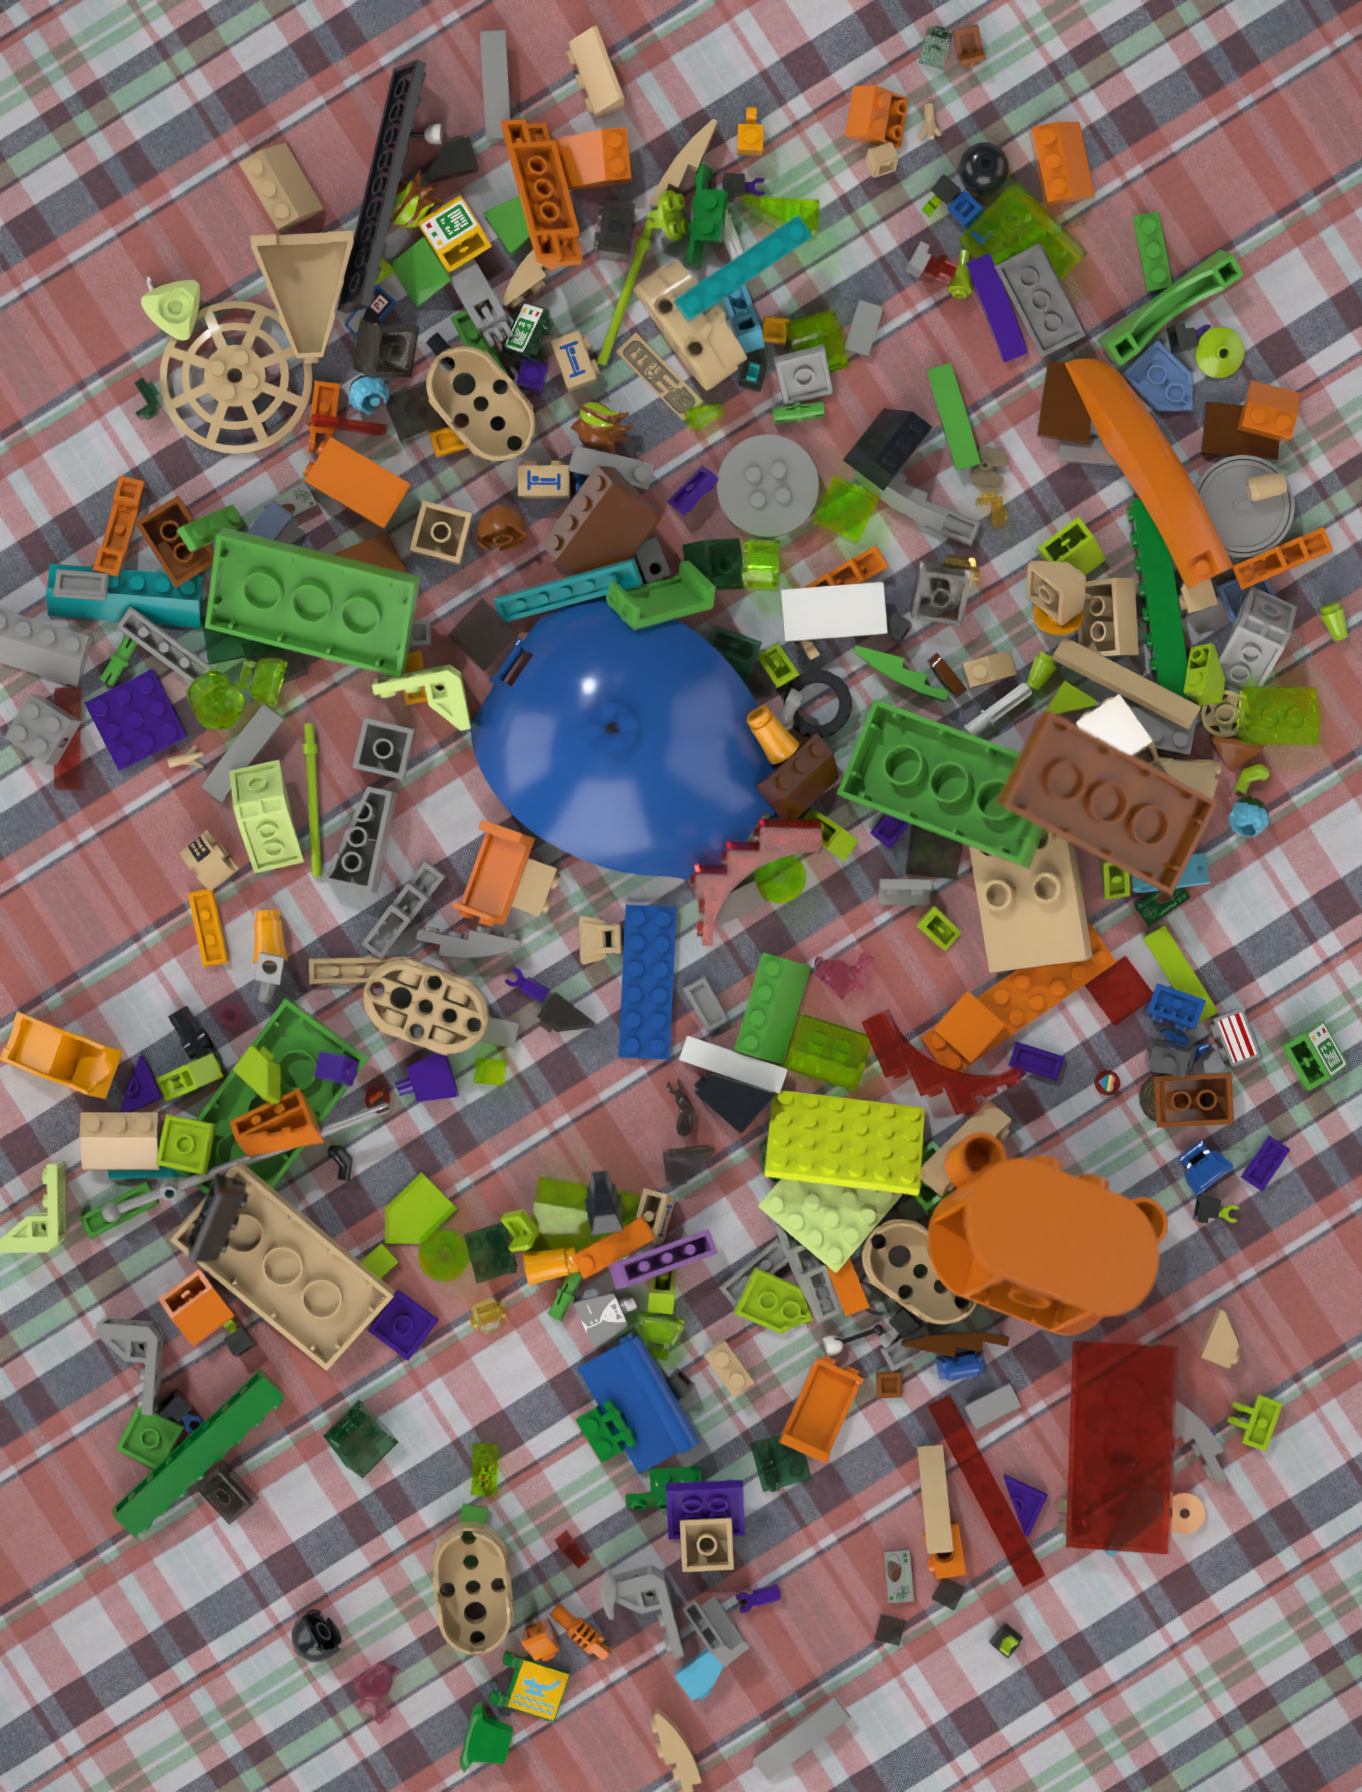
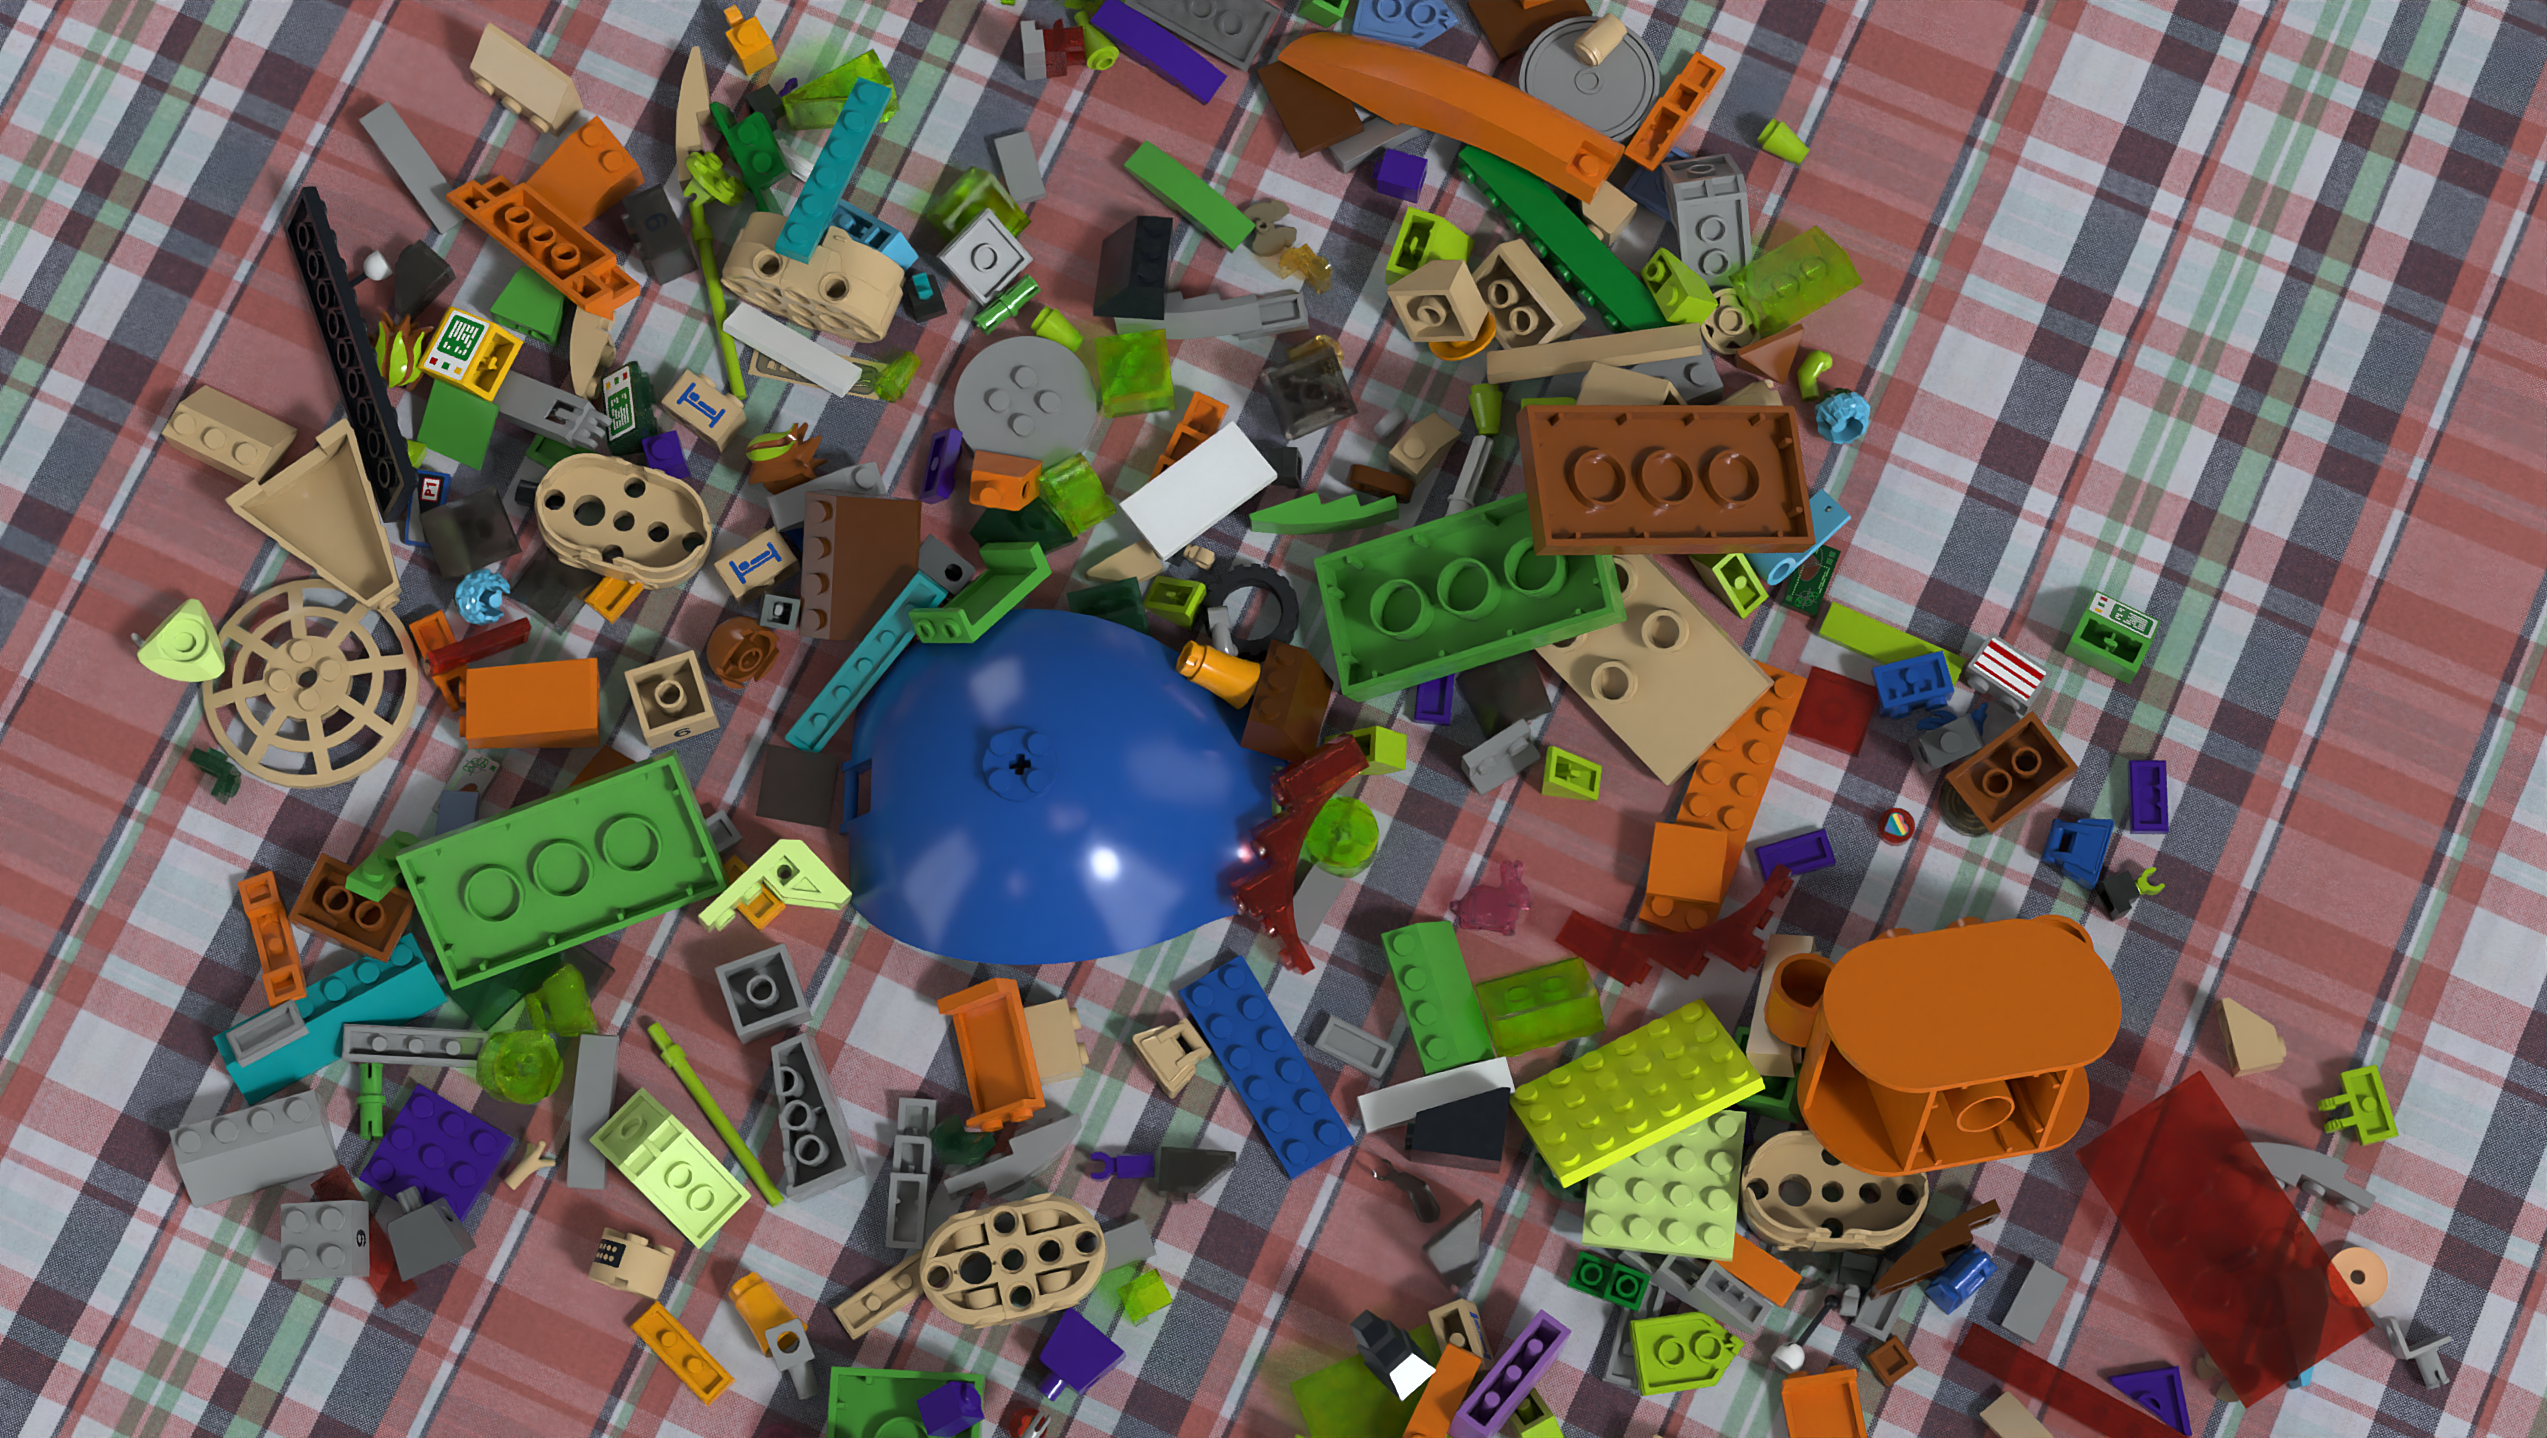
camera: 25 degrees left, 15 degrees down
light orange tile [762,315,790,346] -> none
none -> dark grey torso [387,1185,477,1282]
none -> white tile [722,302,862,398]
none -> pearl dark grey piece [758,590,801,631]
none -> clear green bracket [929,1114,996,1167]
none -> orange torso [969,450,1043,511]
none -> lime cone [1030,306,1085,353]
none -> tan slope [1084,539,1163,592]
none -> dark purple brick [1372,148,1428,204]
none -> light grey tile [1373,406,1408,439]
none -> green slope [1567,1251,1651,1312]
none -> light grey bracket [2380,1316,2452,1390]

